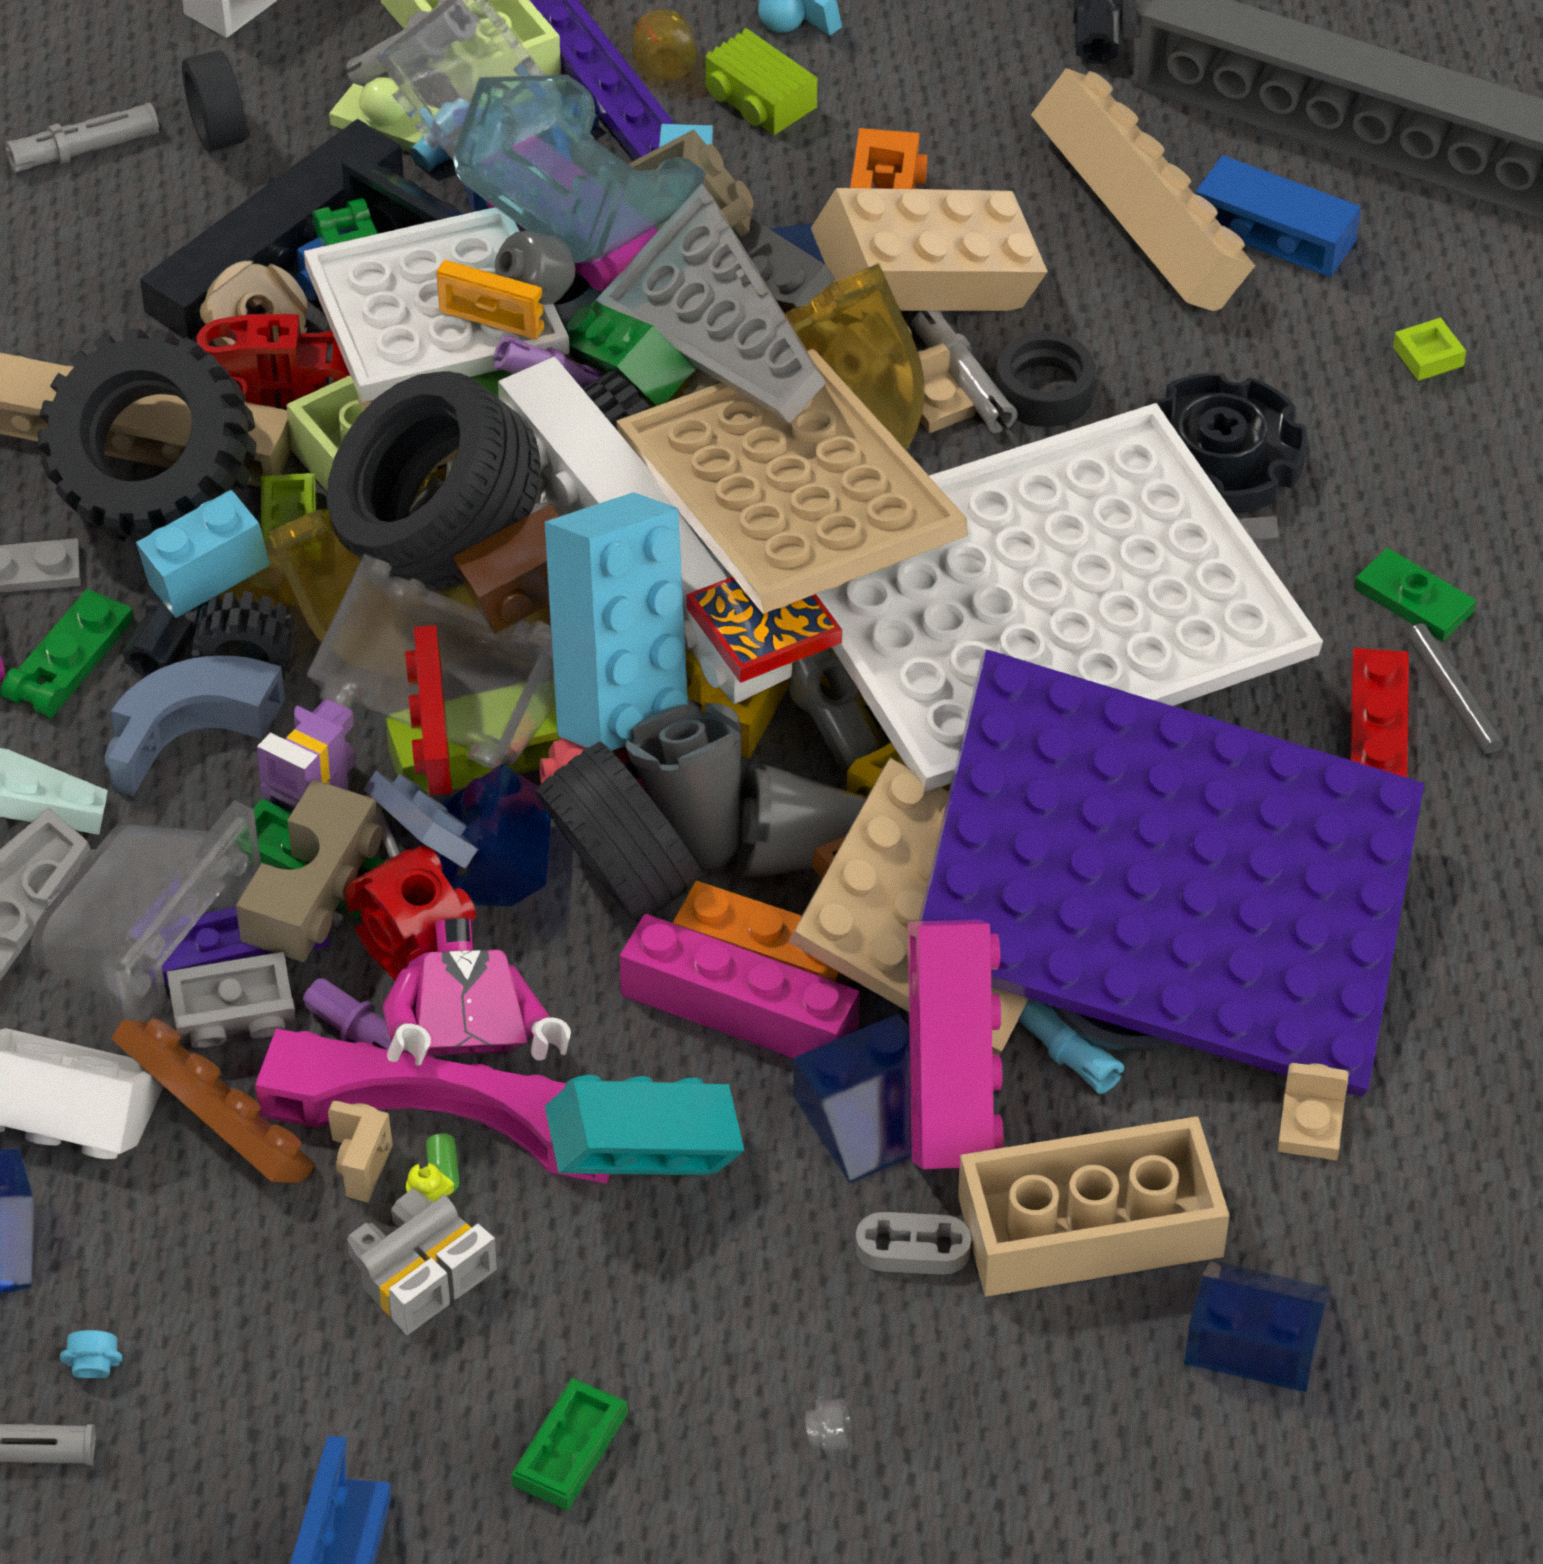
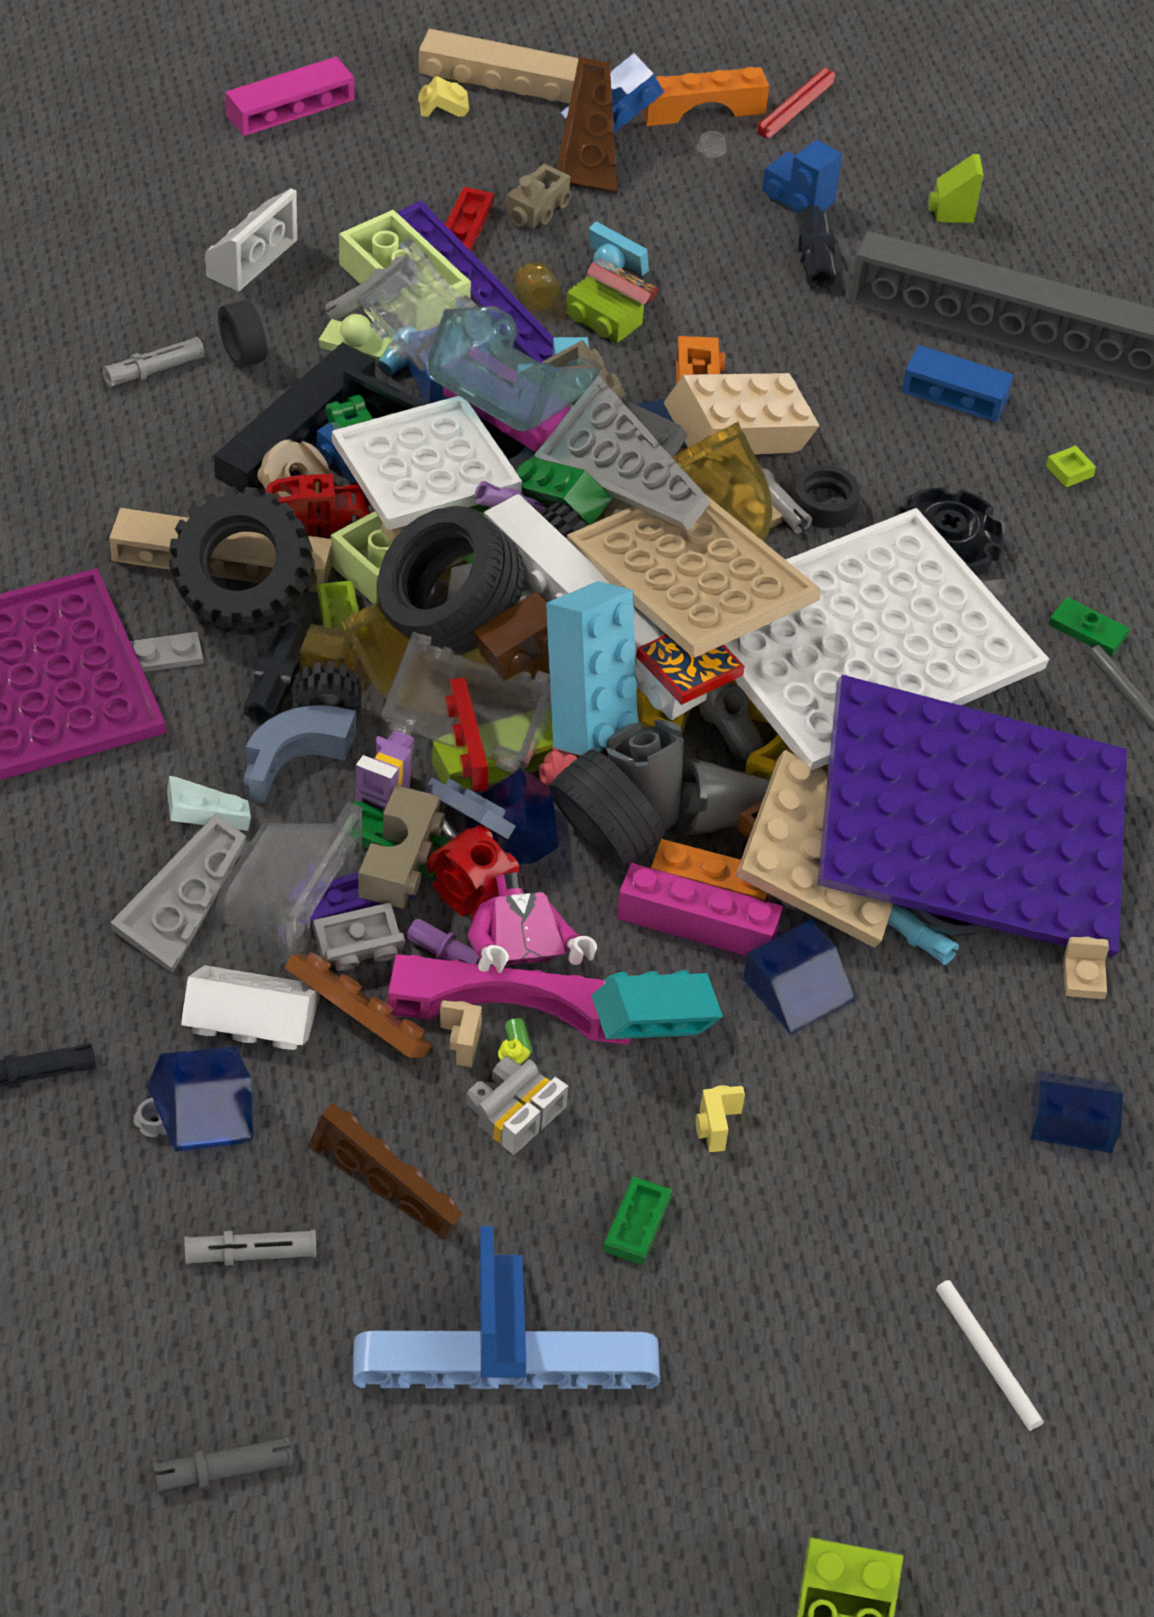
camera: 10 degrees left, 0 degrees up
green plate [0,589,134,718] -> none
medium azure plate [60,1330,122,1378] -> none
medium azure brick [136,490,270,618] -> none
light orange tile [436,259,544,340] -> none
dark grey head [495,231,575,305] -> none
clear plate [805,1396,853,1458] -> none
light grey beam [855,1212,972,1275] -> none
dark pink brick [908,920,1004,1169] -> none
tan brick [958,1116,1229,1297] -> none
tan brick [1031,68,1255,311] -> none
red plate [1349,648,1409,778] -> none
none -> reddish brown wing [308,1103,463,1239]
none -> tile [587,259,659,304]
none -> light yellow bracket [696,1085,745,1152]

